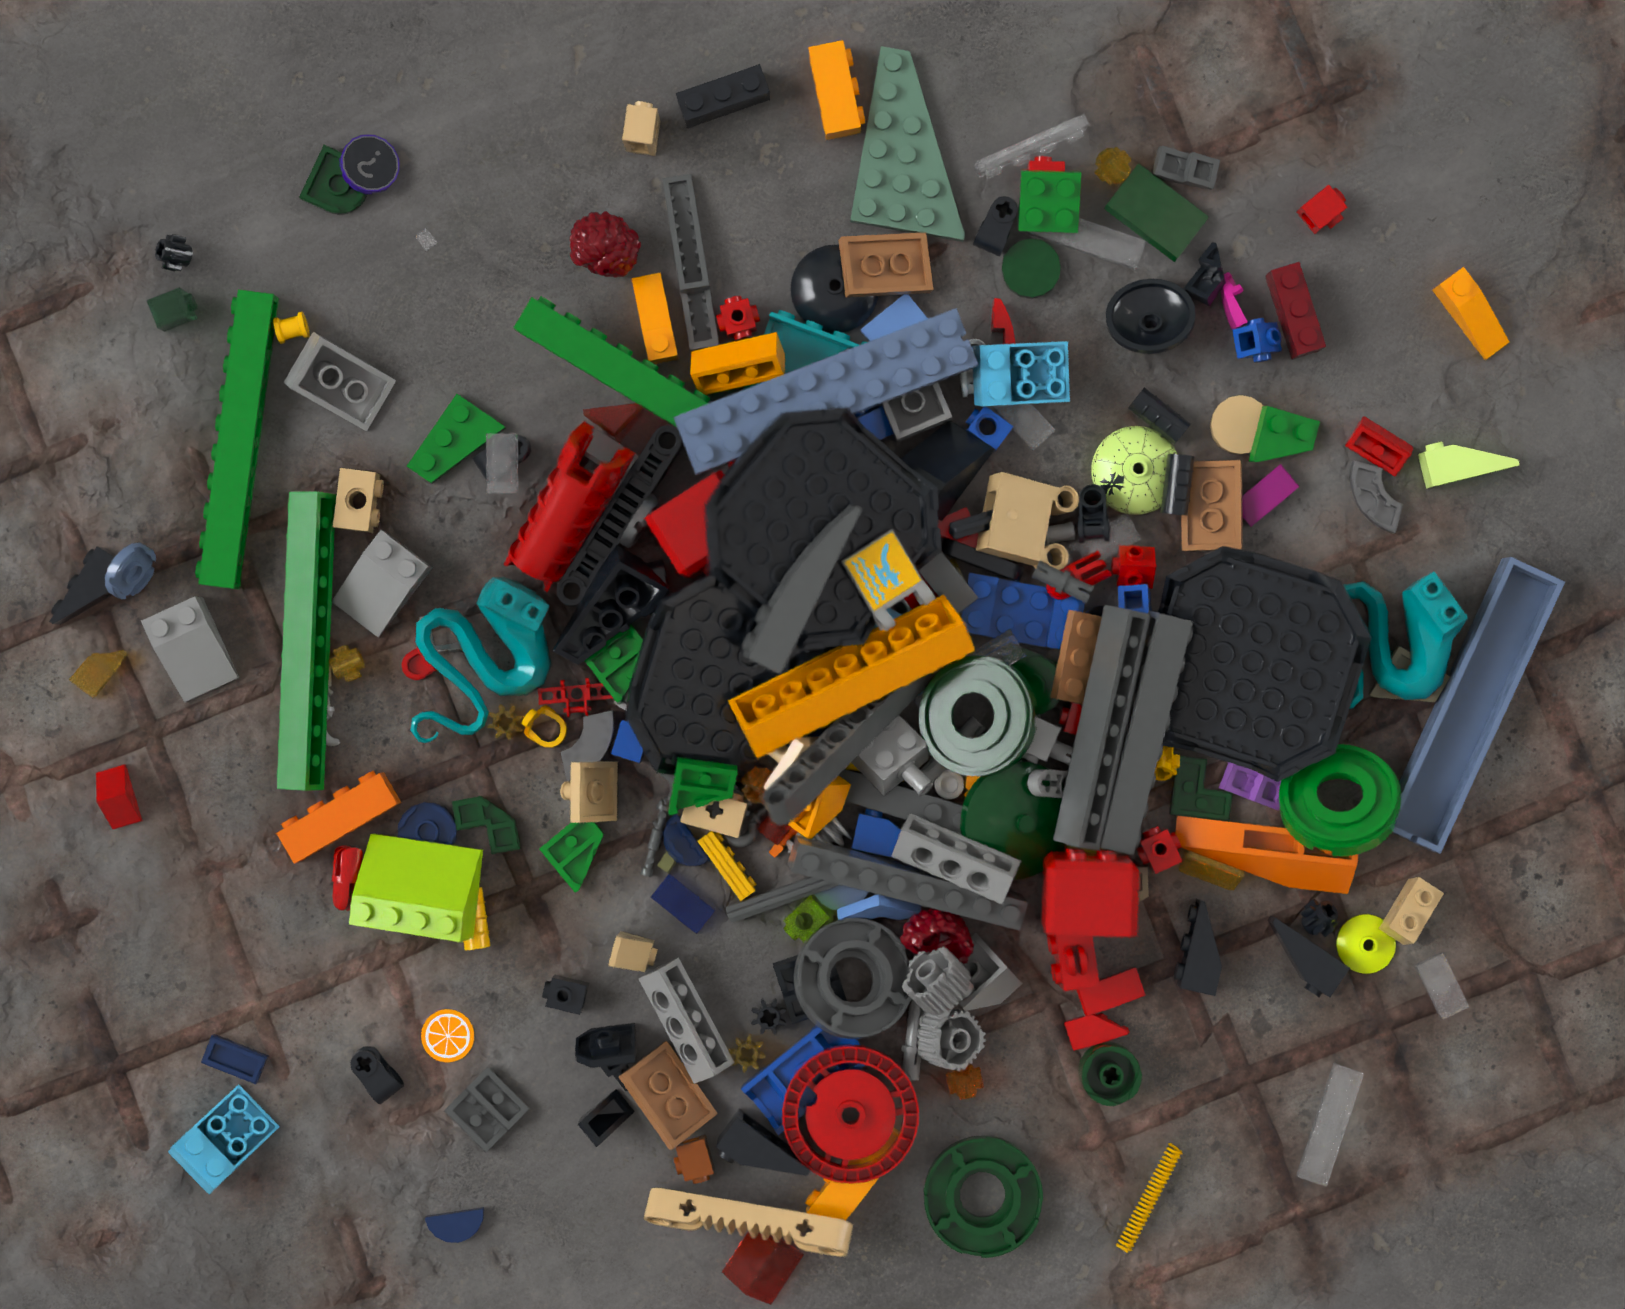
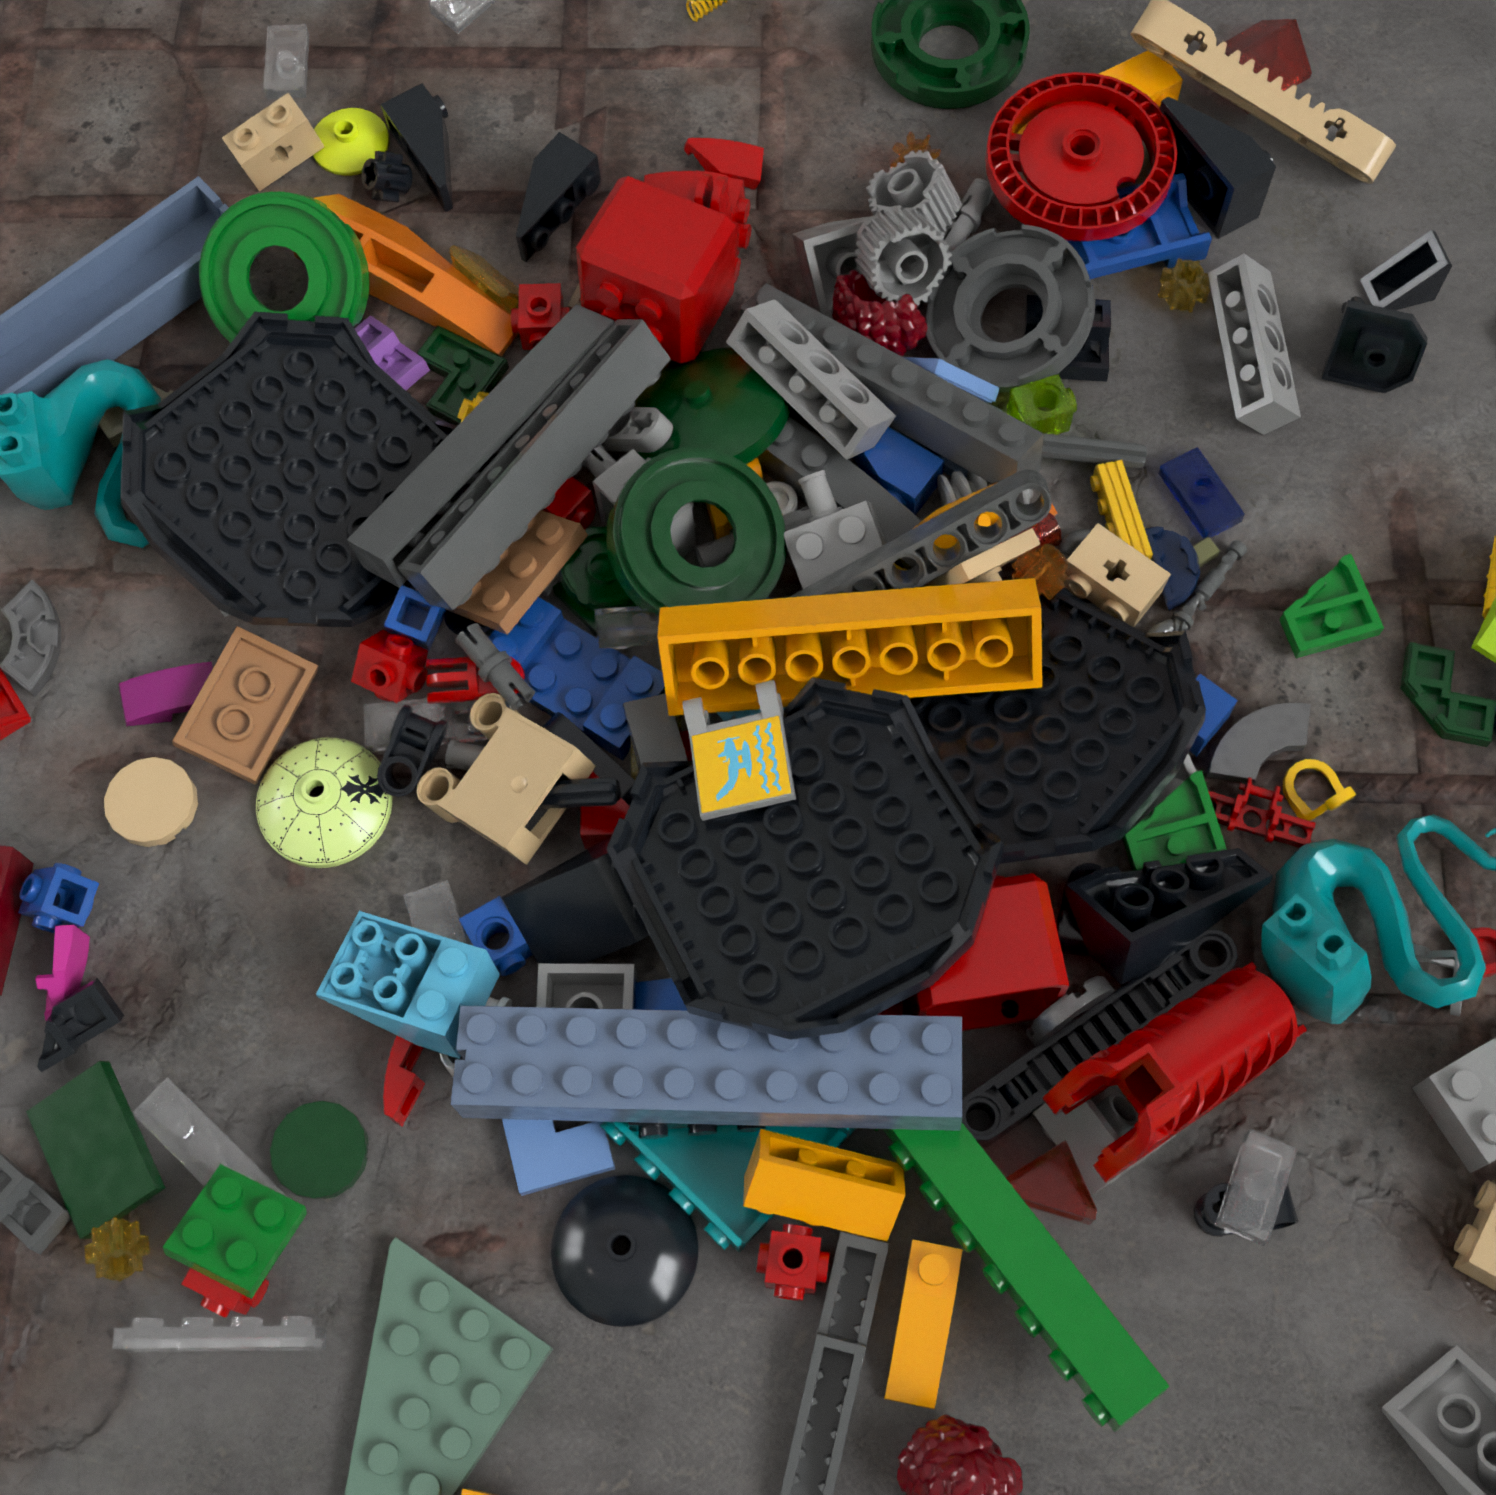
camera: 155 degrees left, 20 degrees down
green wing [407,394,506,484] -> none
clear yellow gear [487,704,524,740] -> none
black brick [542,975,589,1015] -> none
tan tile [560,761,618,823] -> none
tan slope [608,931,658,972] -> none
medium nougat plate [618,1041,718,1150] -> none
green wing [668,758,738,815] -> none
dark orange brick [674,1134,715,1184] -> none
dark grey slope [742,505,862,674] -> none
black gear [751,998,786,1035] -> none
medium nougat plate [838,232,934,298] -> none
black piece [973,196,1018,257] -> none
dark green brick [1078,1042,1142,1106] -> none
black dish [1106,279,1196,354] -> none
black axle [1128,387,1191,445] -> none
black axle [1161,453,1195,516] -> none
green wing [1249,406,1320,463] -> none

